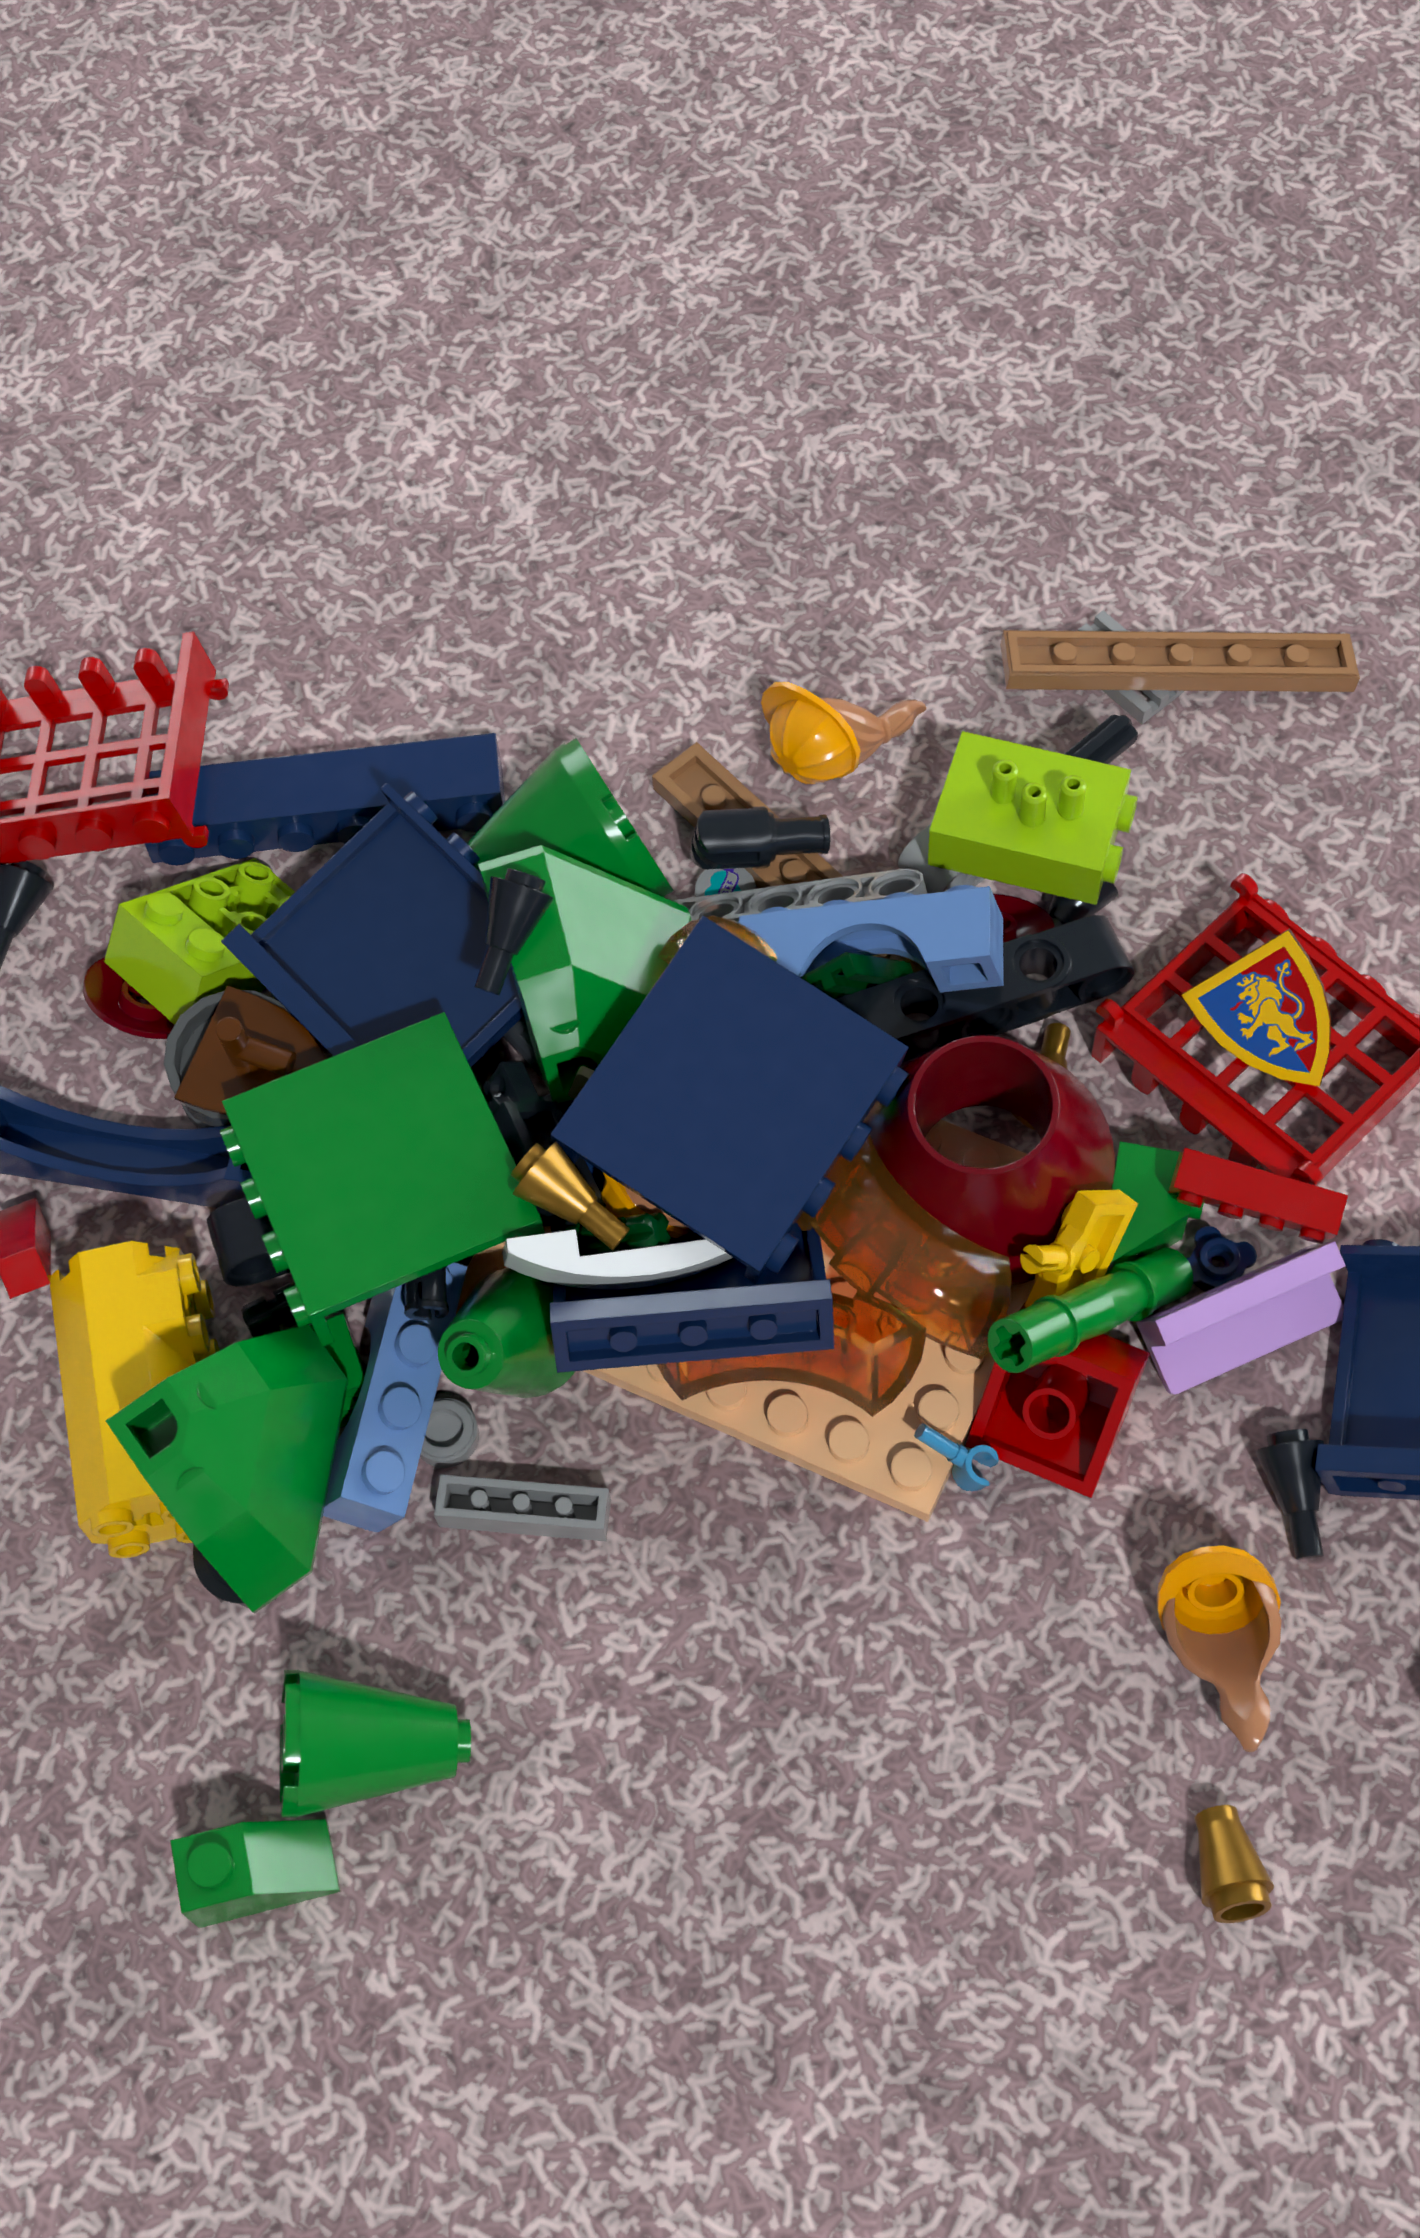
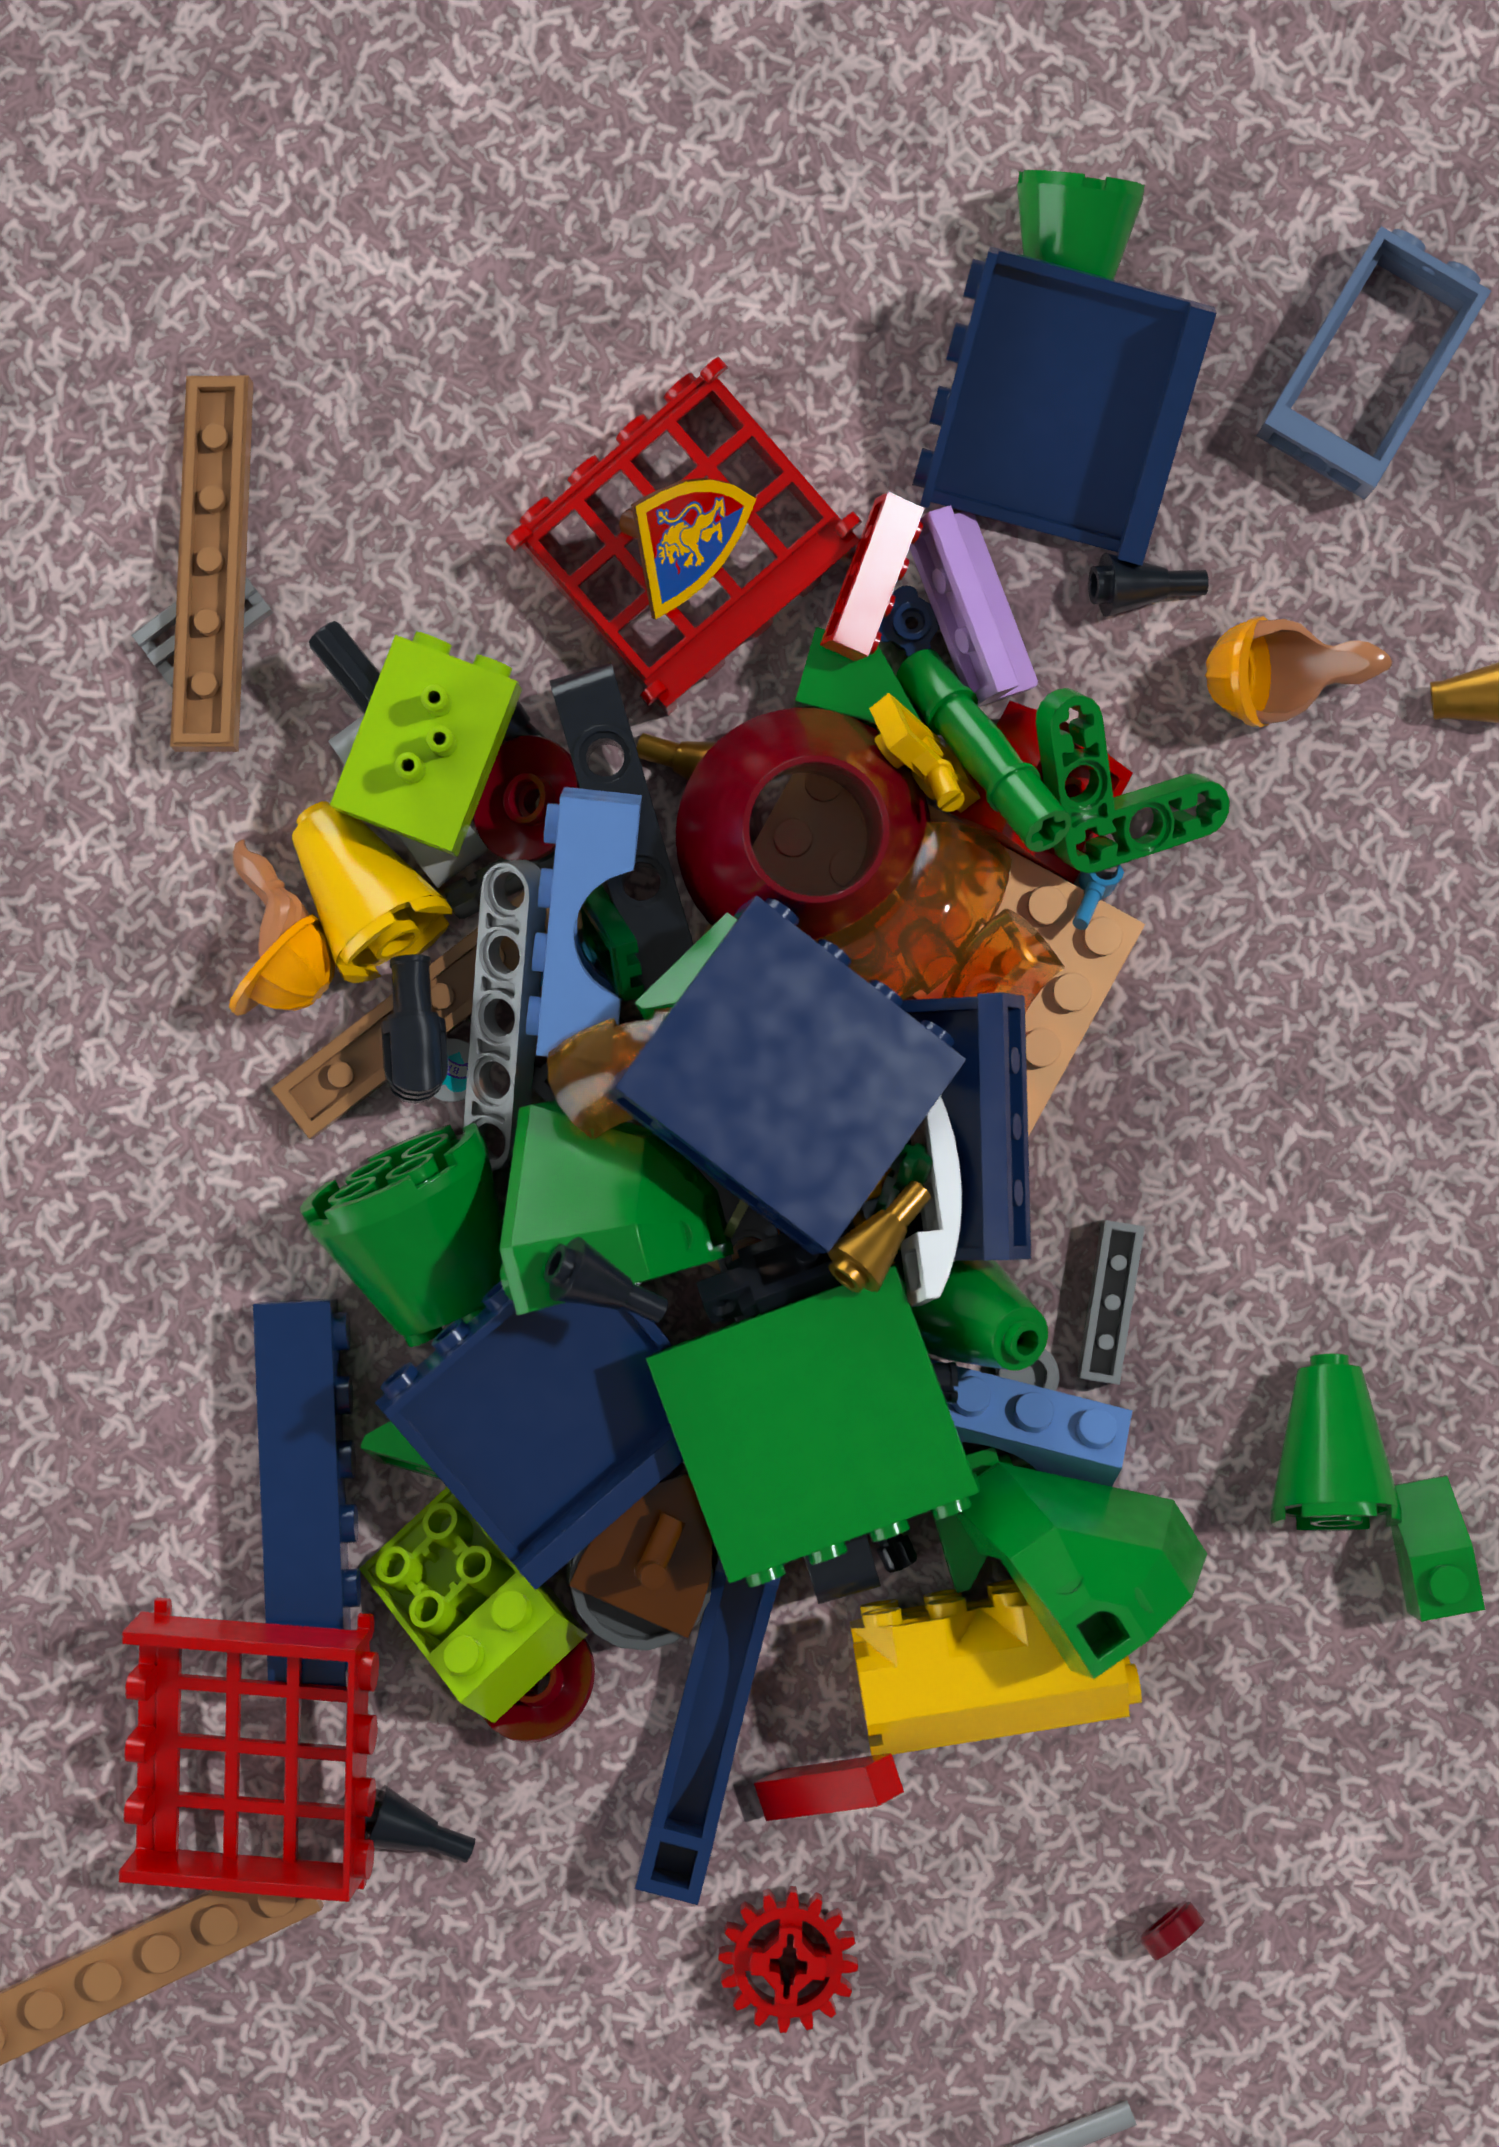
camera: 90 degrees left, 25 degrees up
none -> yellow cone [292,801,452,983]
none -> green beam [1036,688,1230,873]

